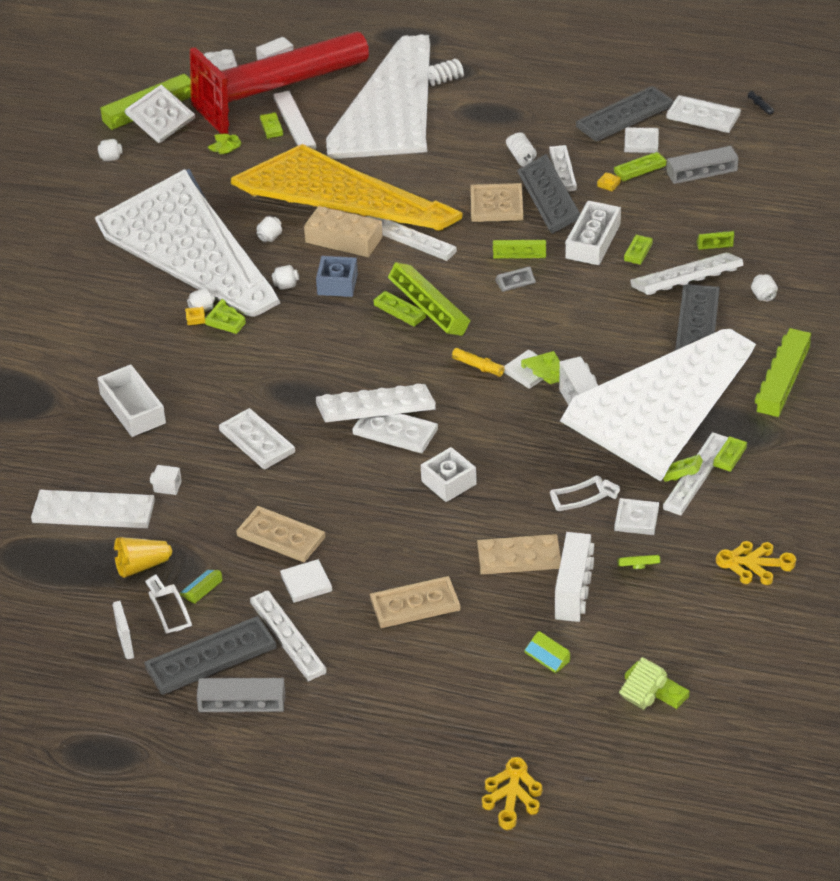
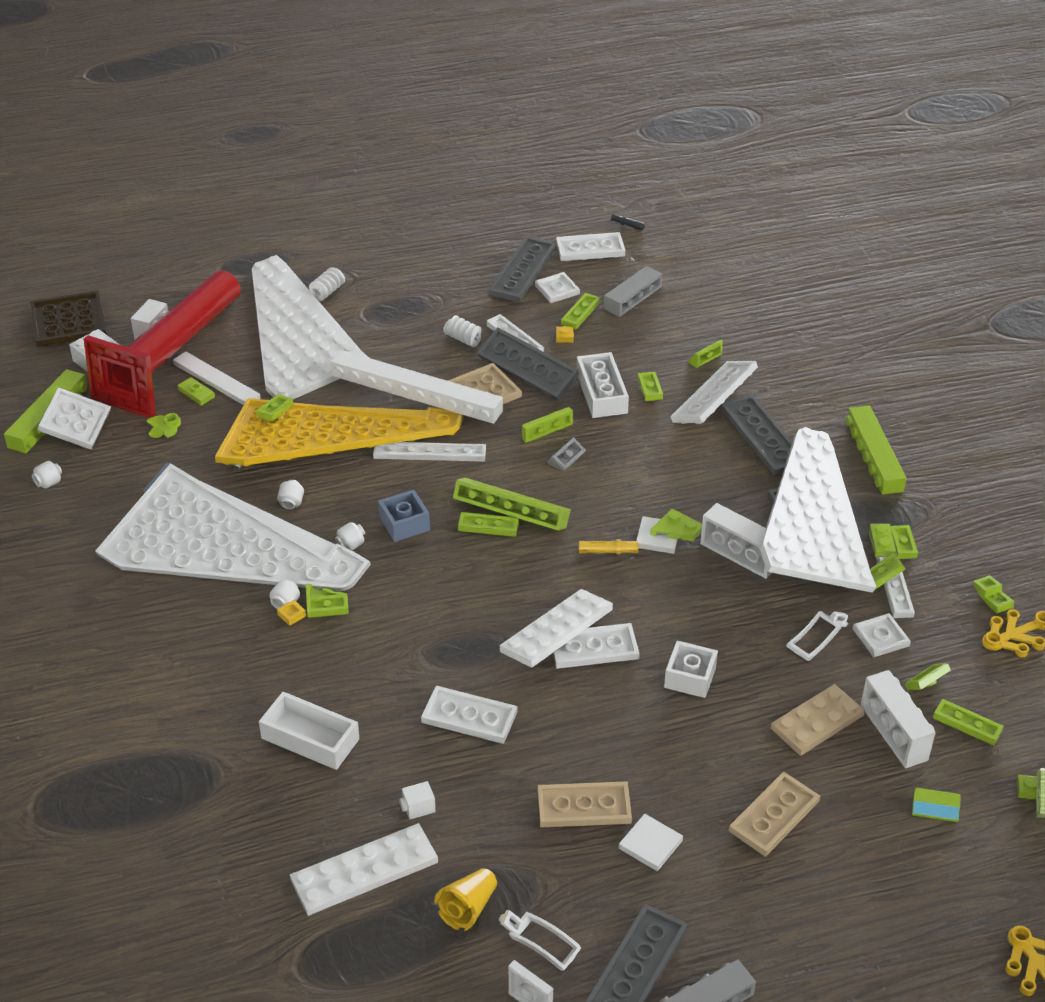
camera: 35 degrees left, 0 degrees up
lime slope [180,570,222,604] -> none
white tile [250,590,327,681] -> none
tan brick [304,206,383,257] -> none
white head [751,274,778,302] -> none
none -> dark brown plate [30,290,107,347]
none -> lime plate [256,394,293,422]
none -> white brick [331,350,503,424]
none -> lime plate [869,524,896,557]
none -> lime plate [933,699,1004,746]
none -> lime slope [973,575,1014,614]

